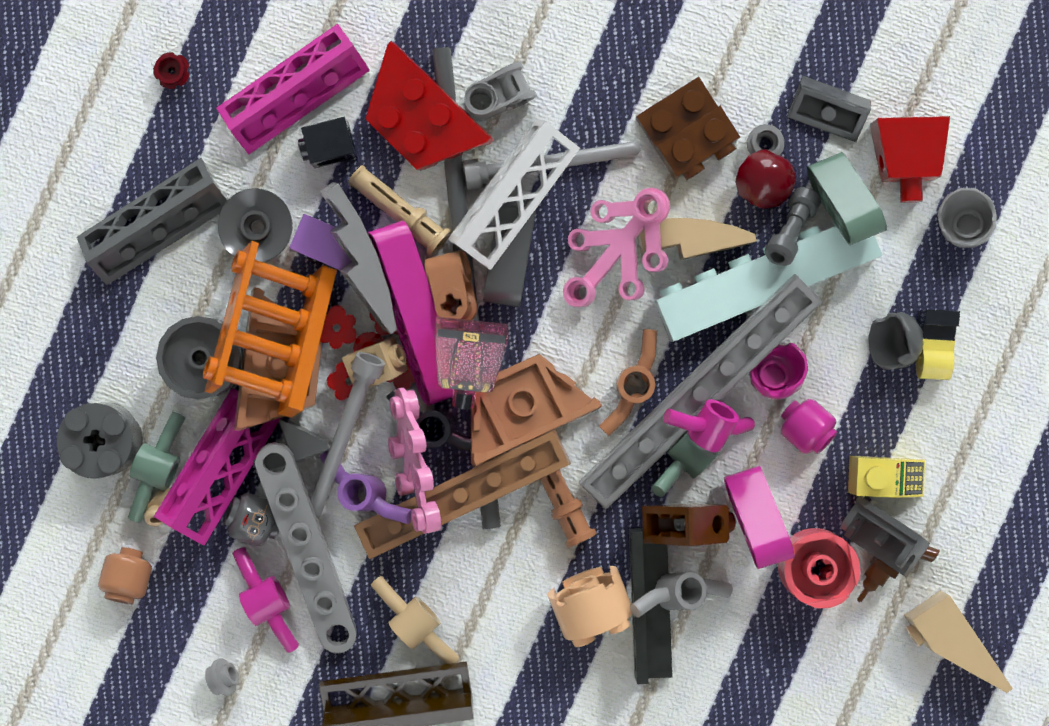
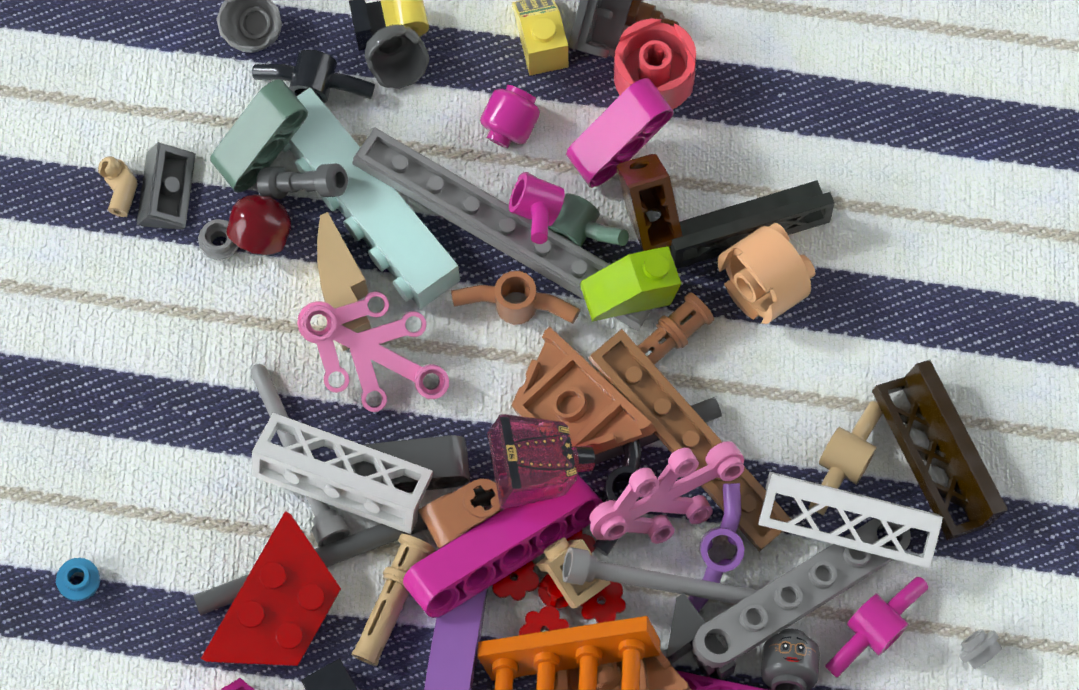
camera: 100 degrees left, 20 degrees down
light grey slope [320,183,397,334] -> none
light grey piece [464,61,537,121] -> none
light grey piece [630,572,733,617] -> none
reddish brown plate [635,77,740,181] -> none
dark pink hair [749,343,808,399] -> none
red torso [870,116,950,203] -> none
none -> tan arm [98,156,137,217]
none -> black piece [252,50,375,103]
none -> lime slope [580,246,681,322]
none -> white fence [758,472,943,568]

